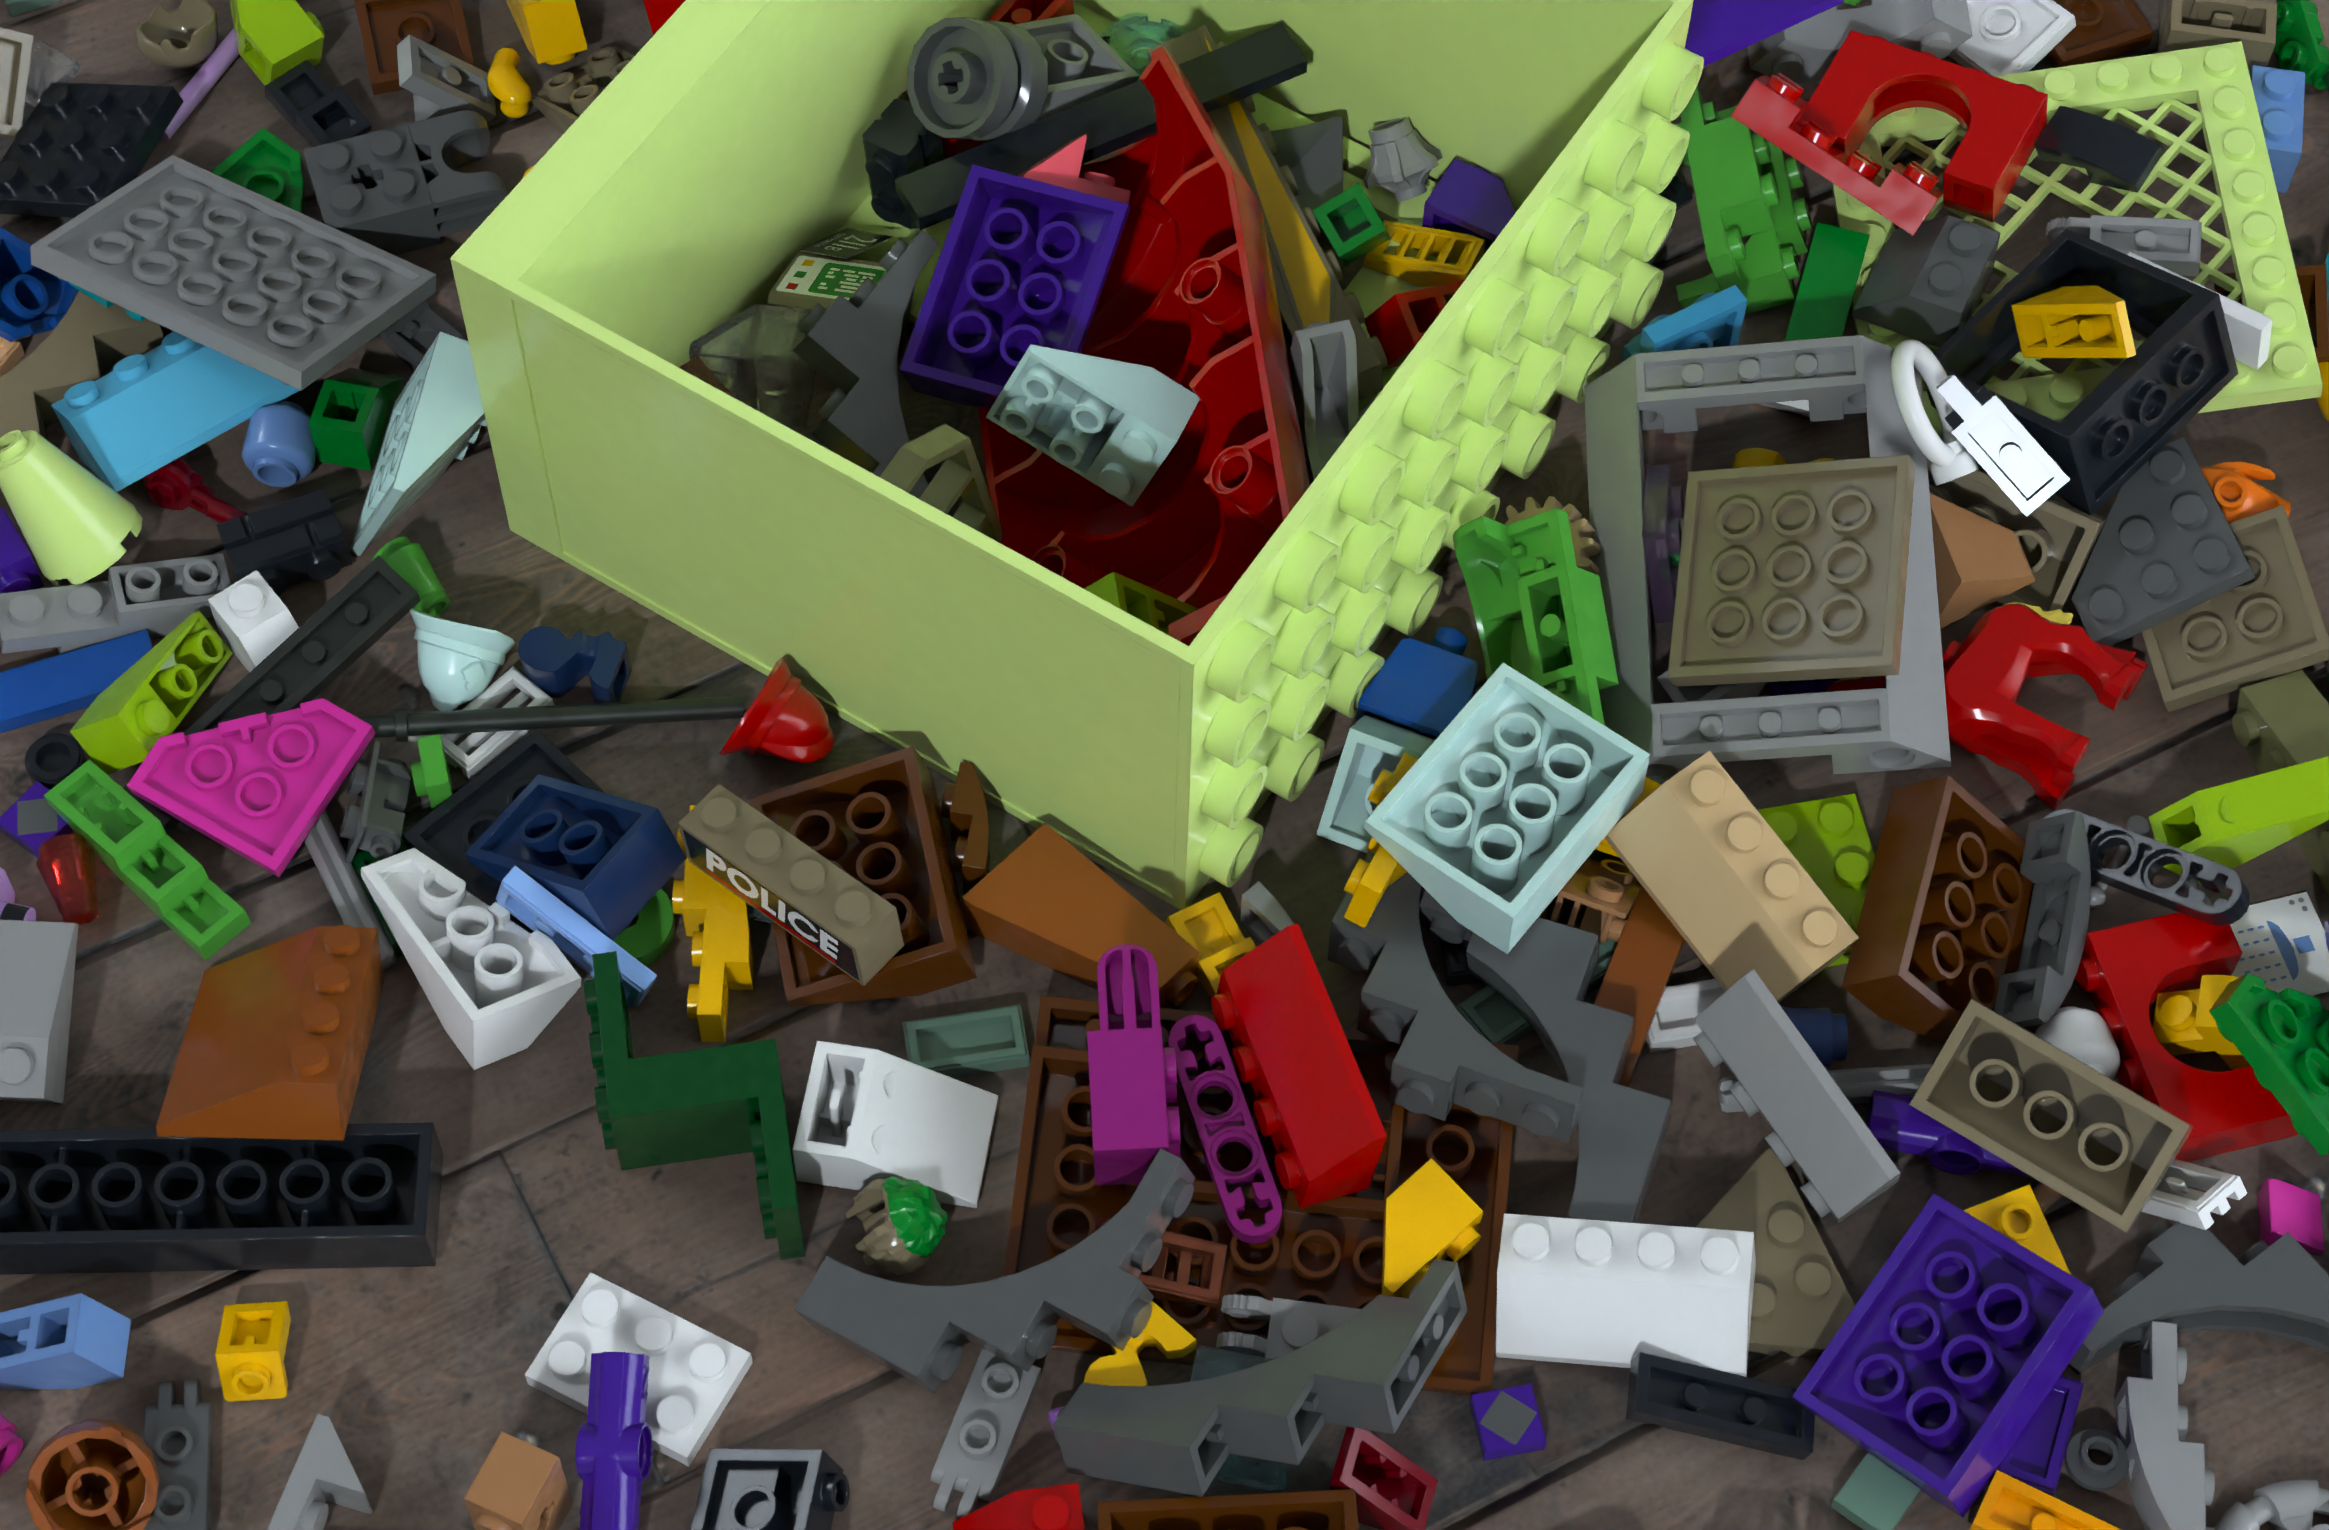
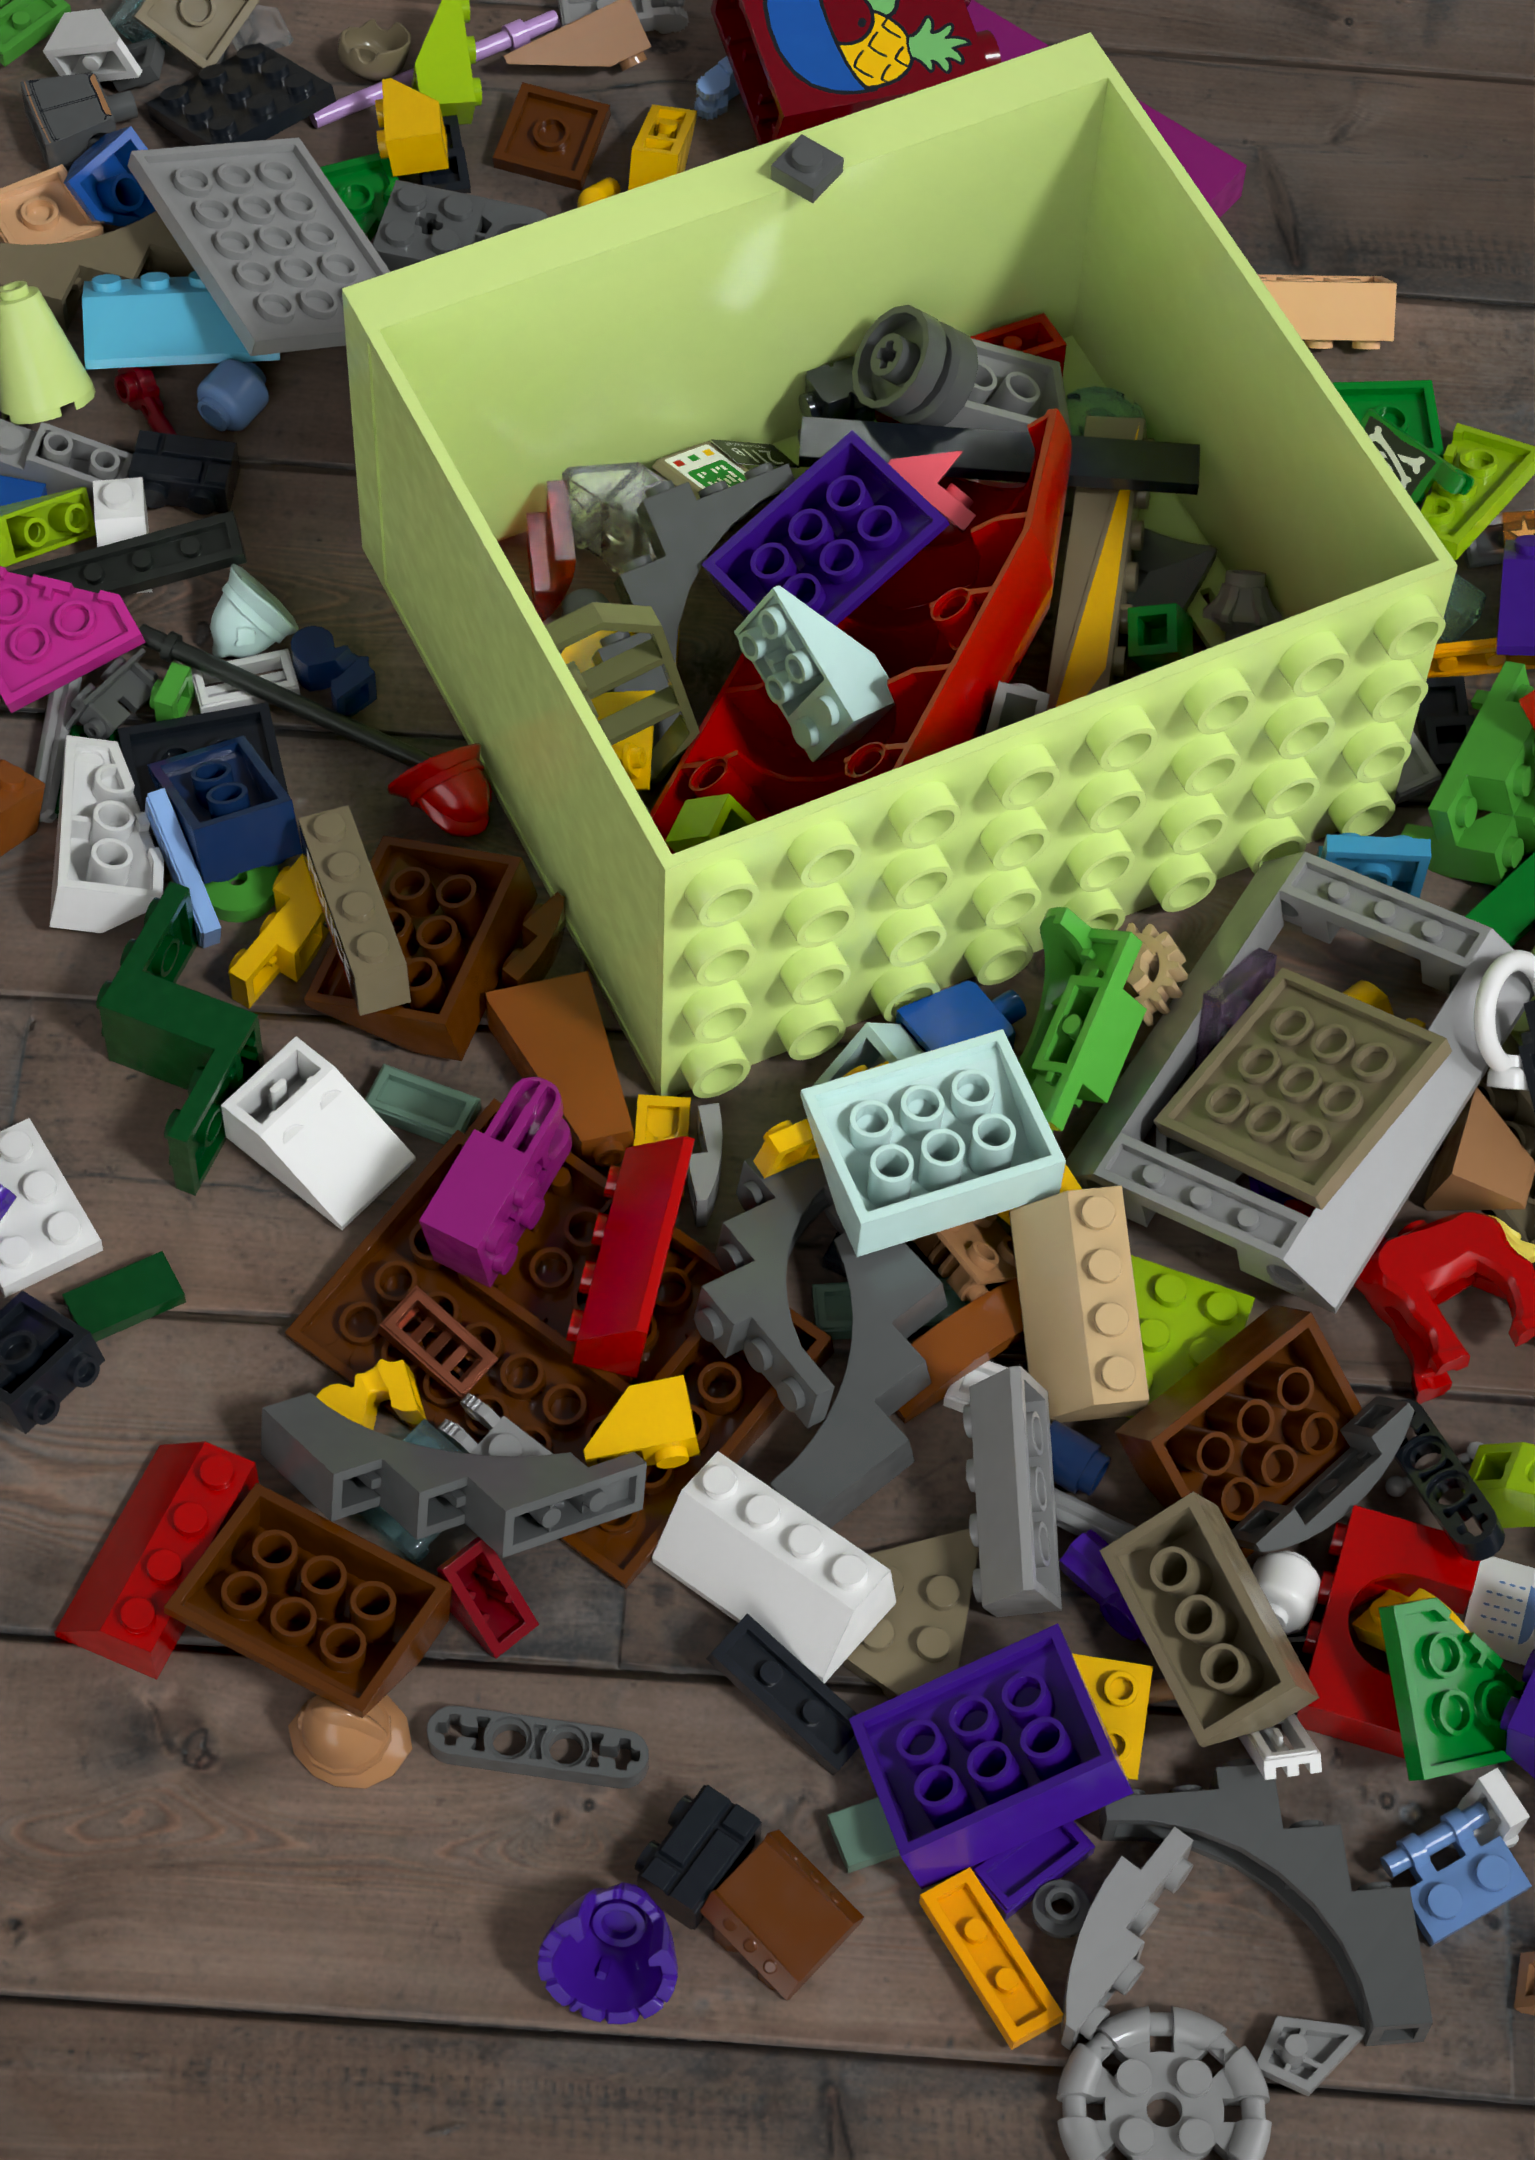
camera: 30 degrees right, 0 degrees up
green slope [308,368,405,471] -> none
light aqua slope [349,332,487,556] -> none
bright green cone [372,536,450,616] -> none
light grey slope [397,34,496,122] -> none
dark grey arch [794,1148,1195,1393] -> none
piece [846,1176,948,1276] -> none
light grey hinge [931,1348,1041,1518] -> none
magenta beam [1168,1015,1283,1244] -> none
dark purple tile [1469,1383,1547,1461] -> none
dark pink slope [2257,1178,2324,1255] -> none
none -> dark green tile [62,1251,186,1342]
none -> yellow slope [375,78,449,177]

